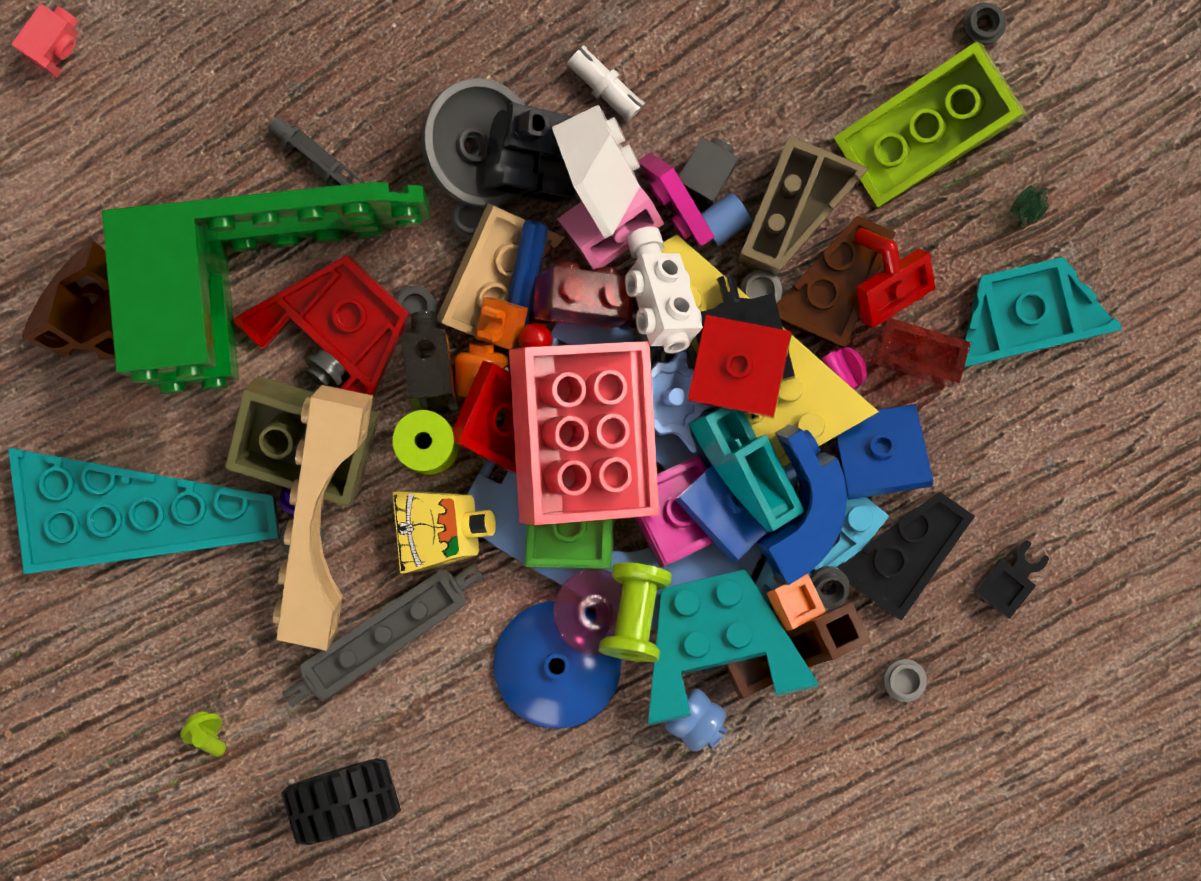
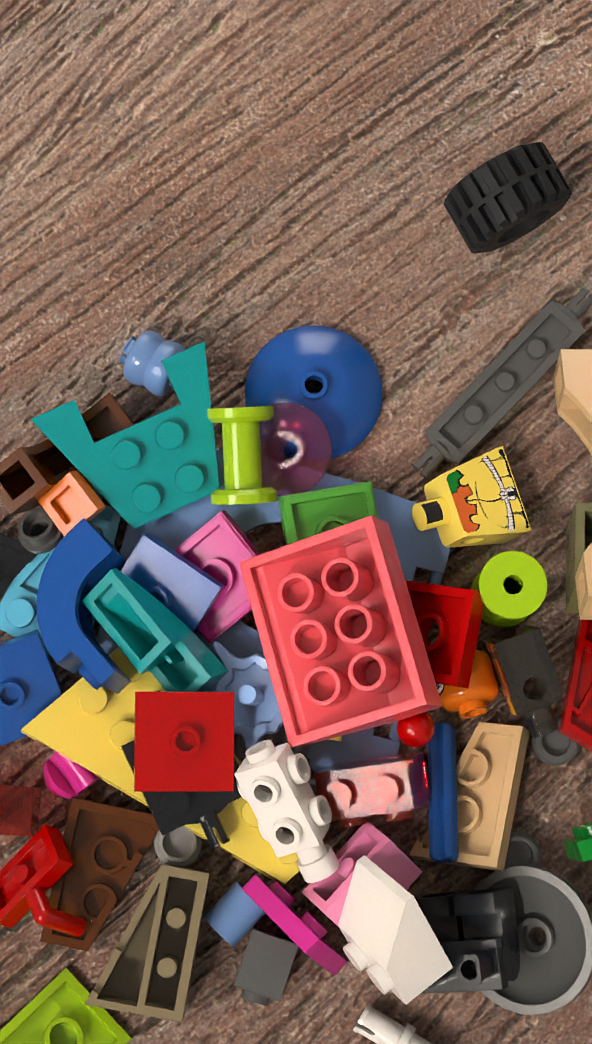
camera: 170 degrees right, 5 degrees down
orange tile [475,297,528,349] -> none

